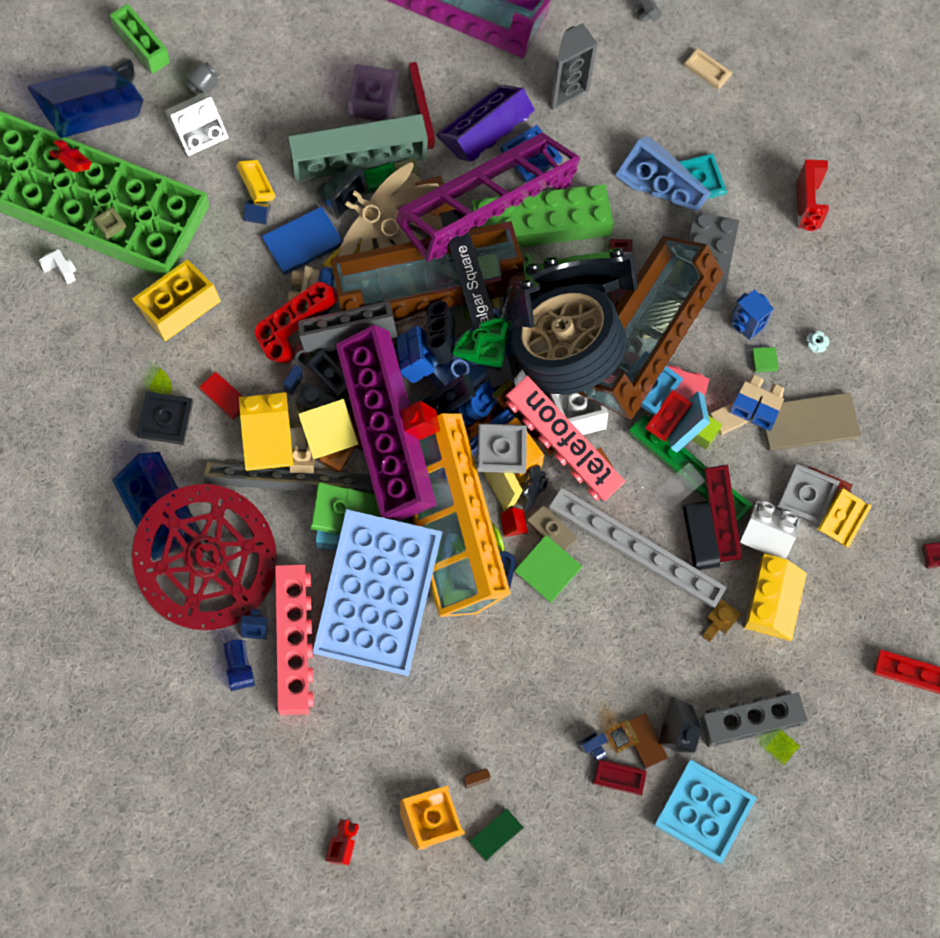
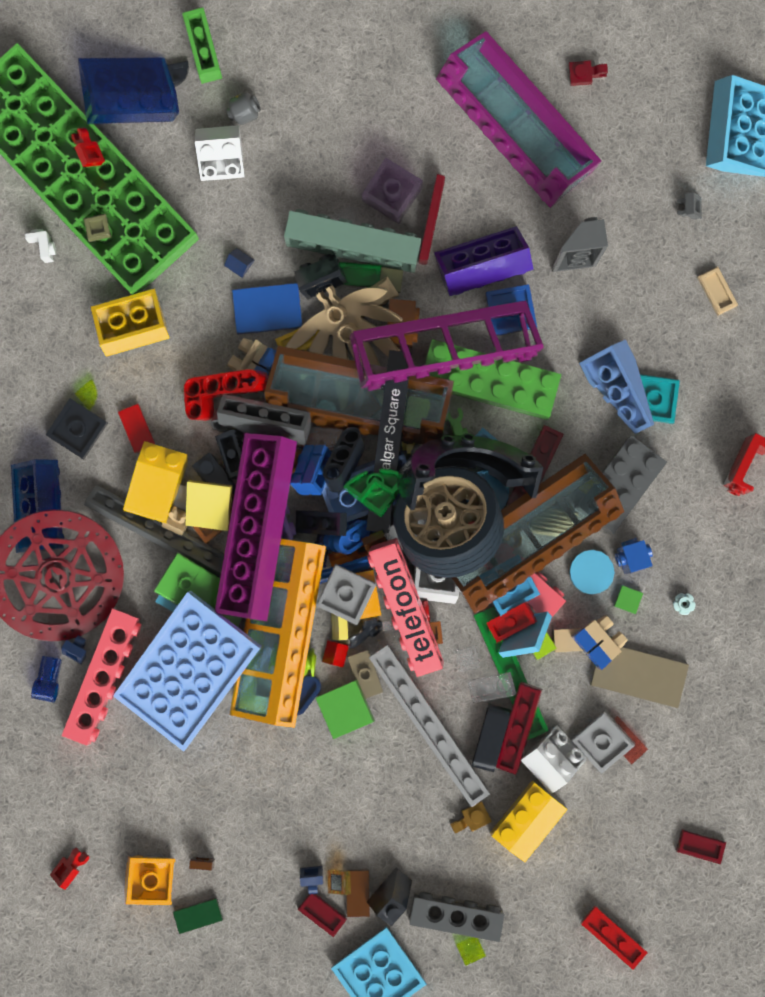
camera: 30 degrees right, 15 degrees up
yellow tile [236,160,276,202] -> none
dark blue tile [283,365,303,395] -> none
red brick [400,401,440,440] -> none
yellow plate [817,489,872,547] -> none
none -> medium azure tile [569,550,615,594]

